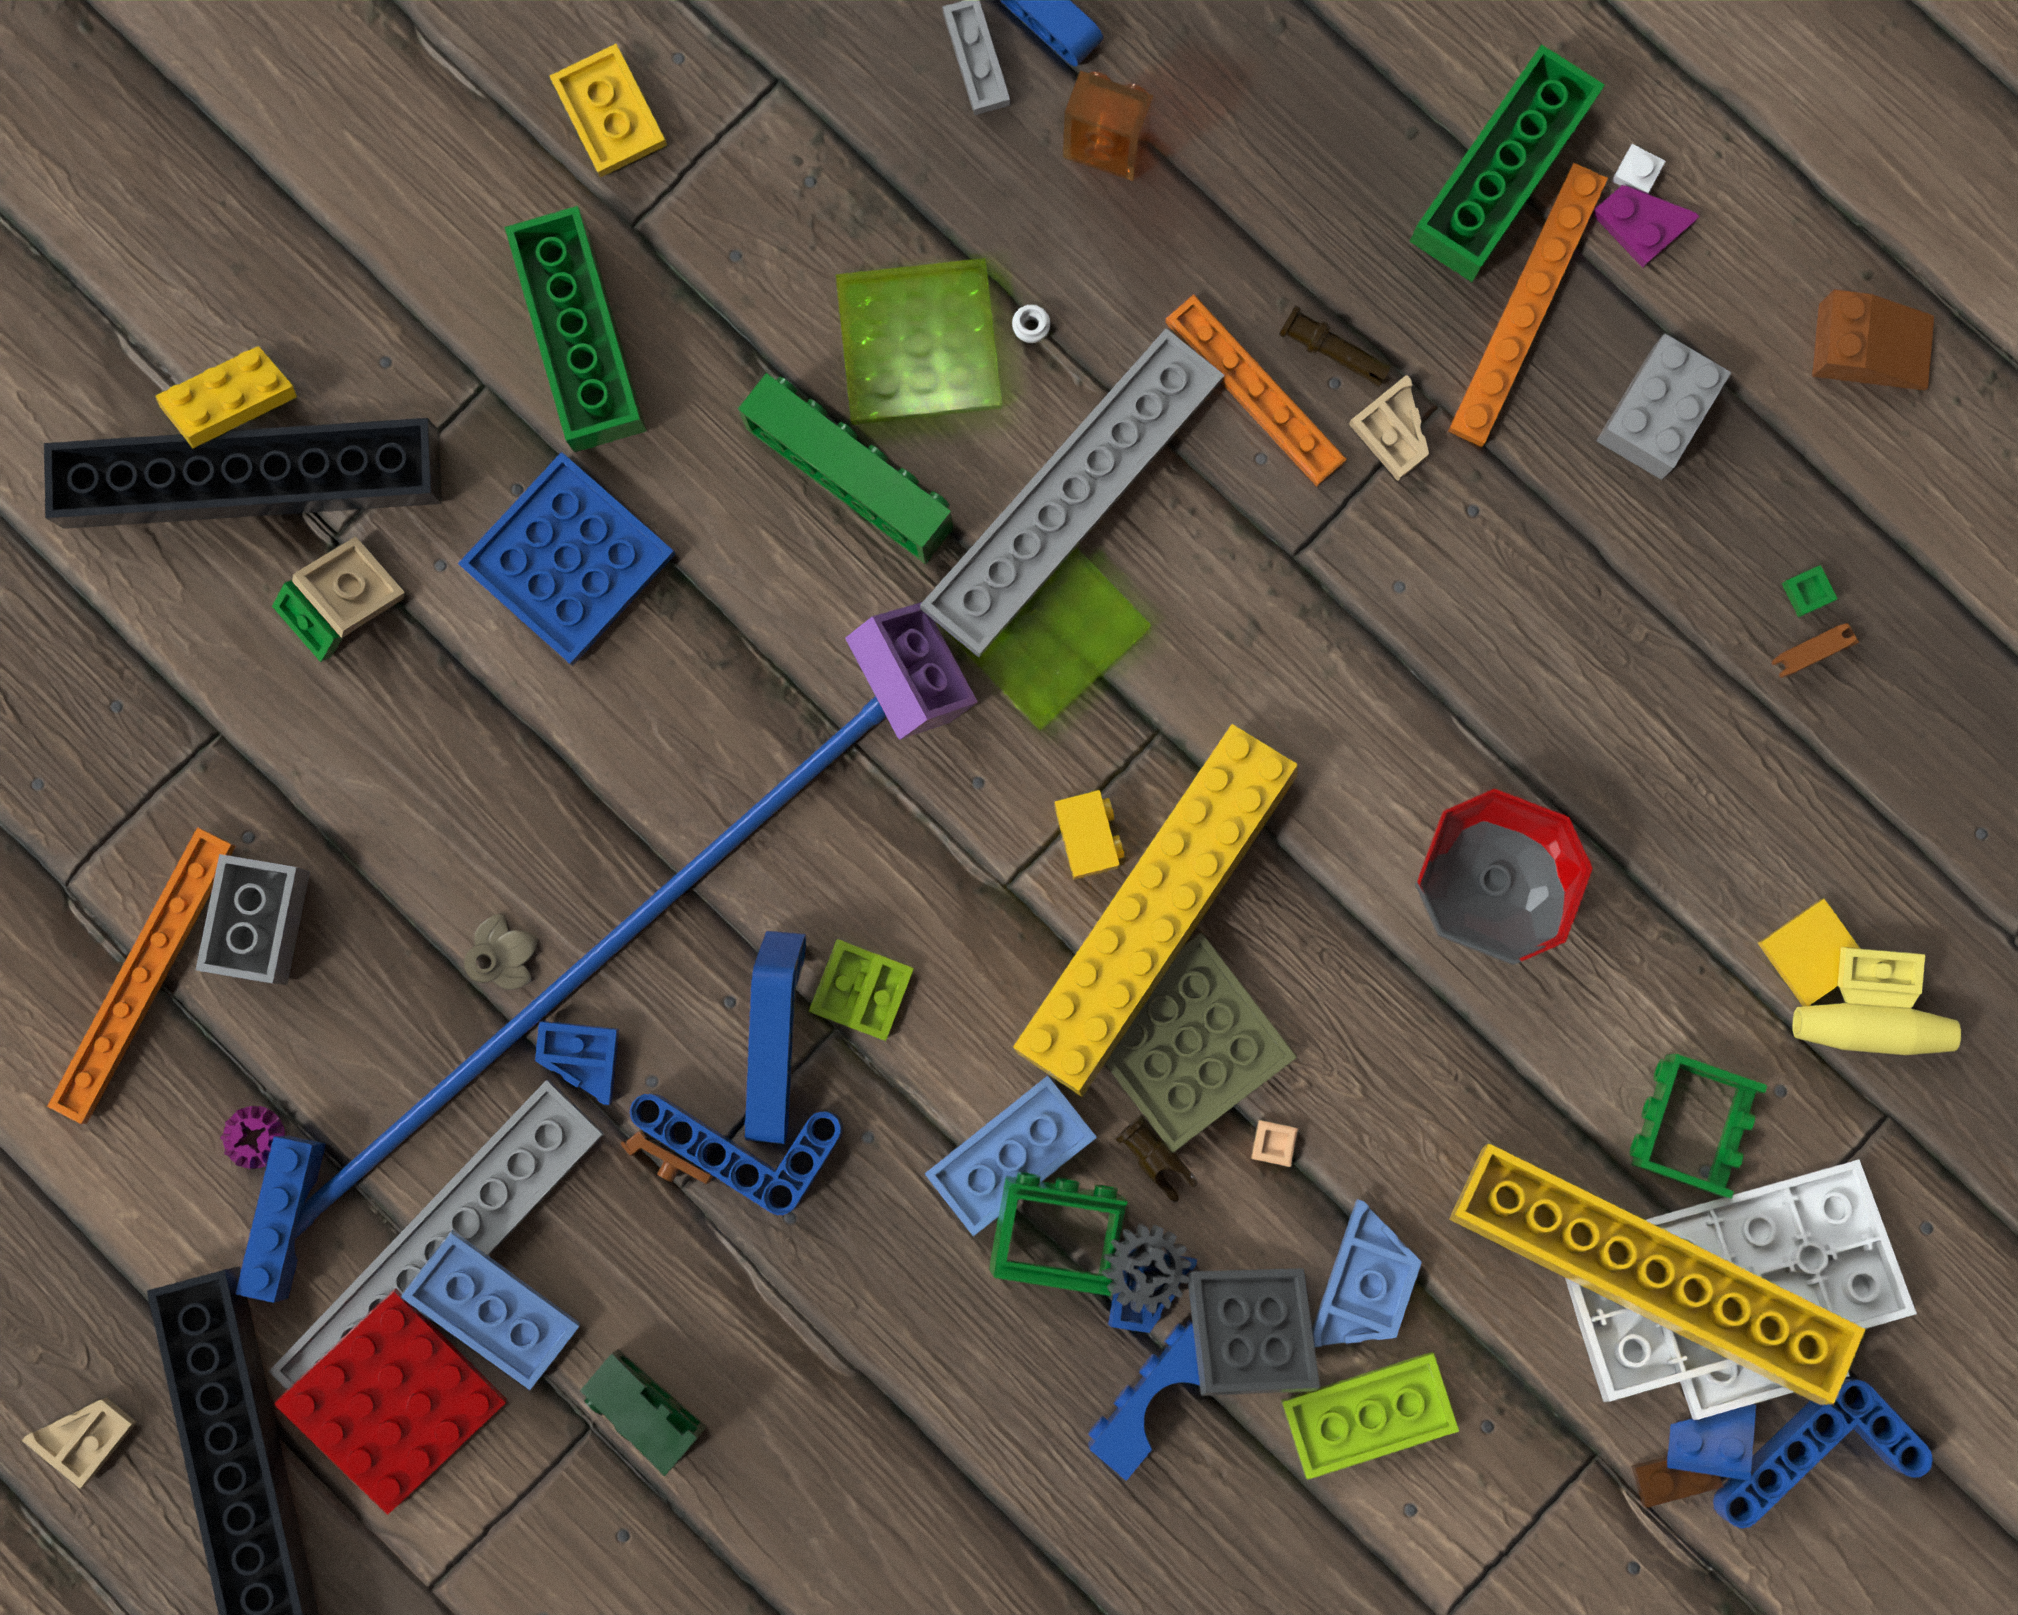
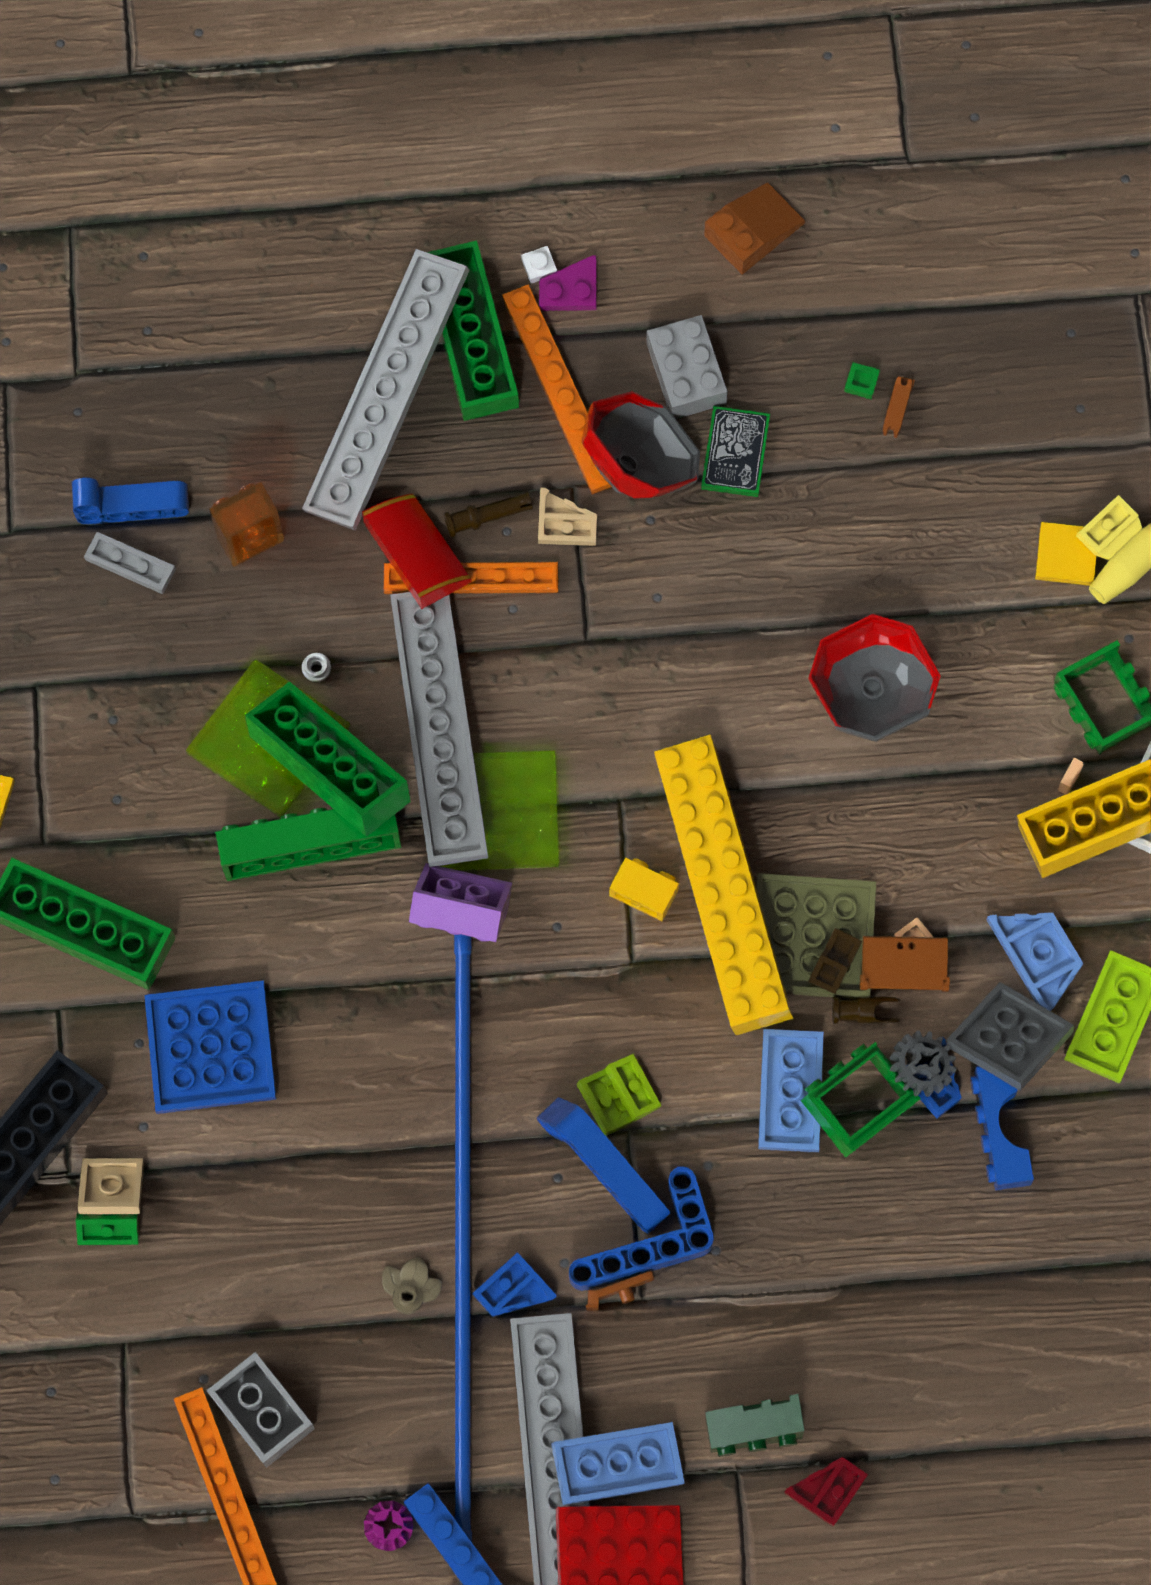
camera: 50 degrees left, 10 degrees down
none -> green brick [245,681,411,837]
none -> light grey plate [302,249,469,531]
none -> red slope [362,494,472,609]
none -> dark grey rock [582,391,700,498]
none -> tile [701,406,770,497]
none -> dark red wing [784,1457,868,1527]
none -> dark brown slope [808,928,863,995]
none -> dark orange door [860,936,950,992]
none -> light nougat tile [1058,758,1084,795]

